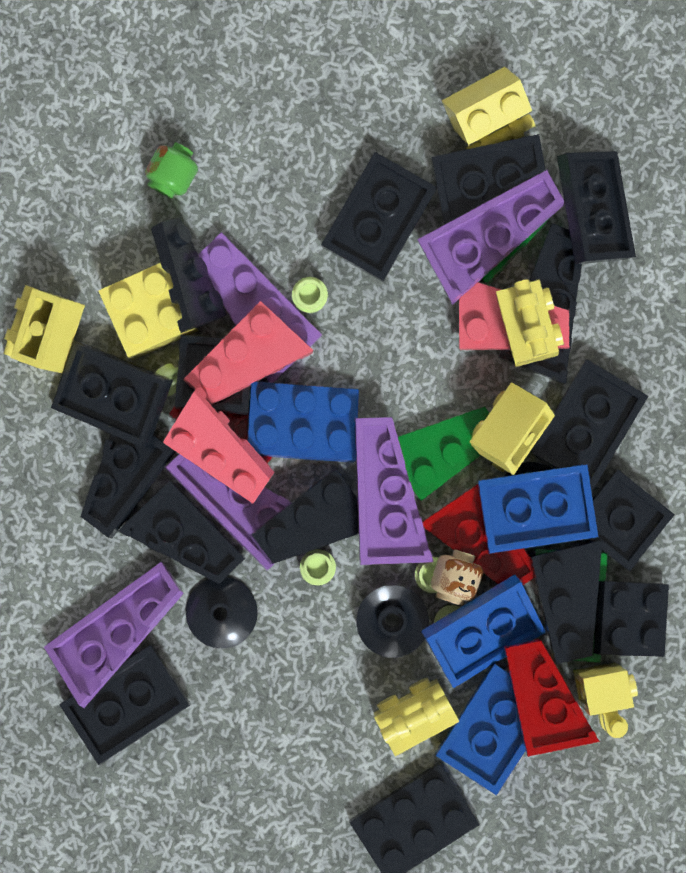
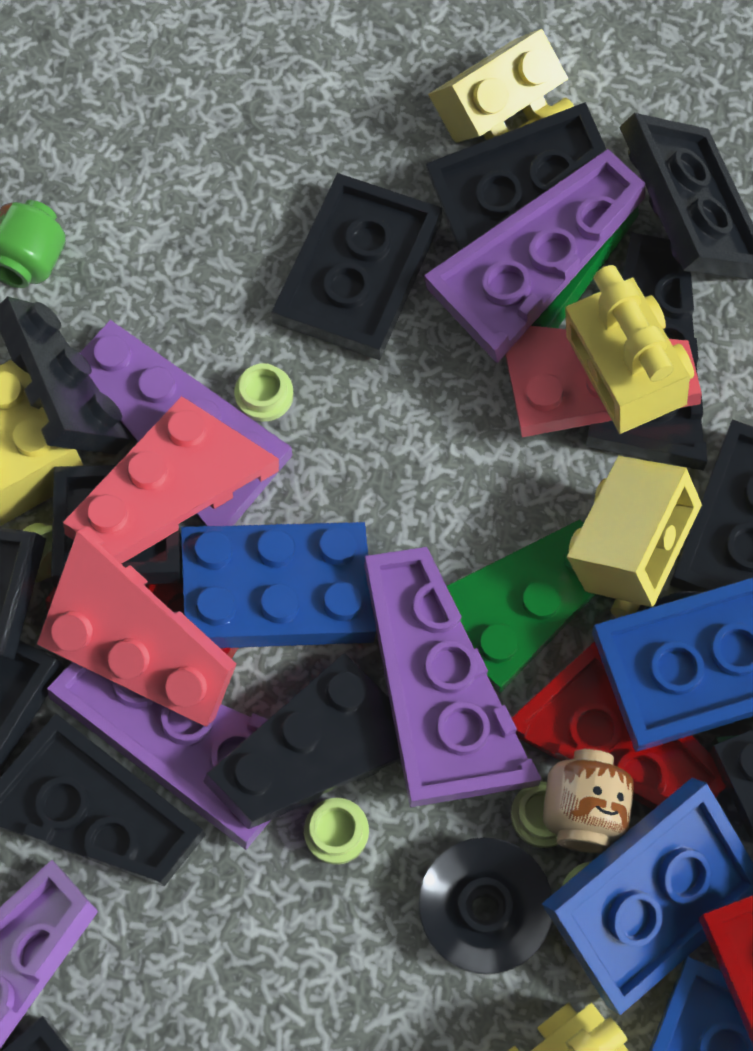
camera: 10 degrees left, 20 degrees down
black dish [186,577,258,649] -> none

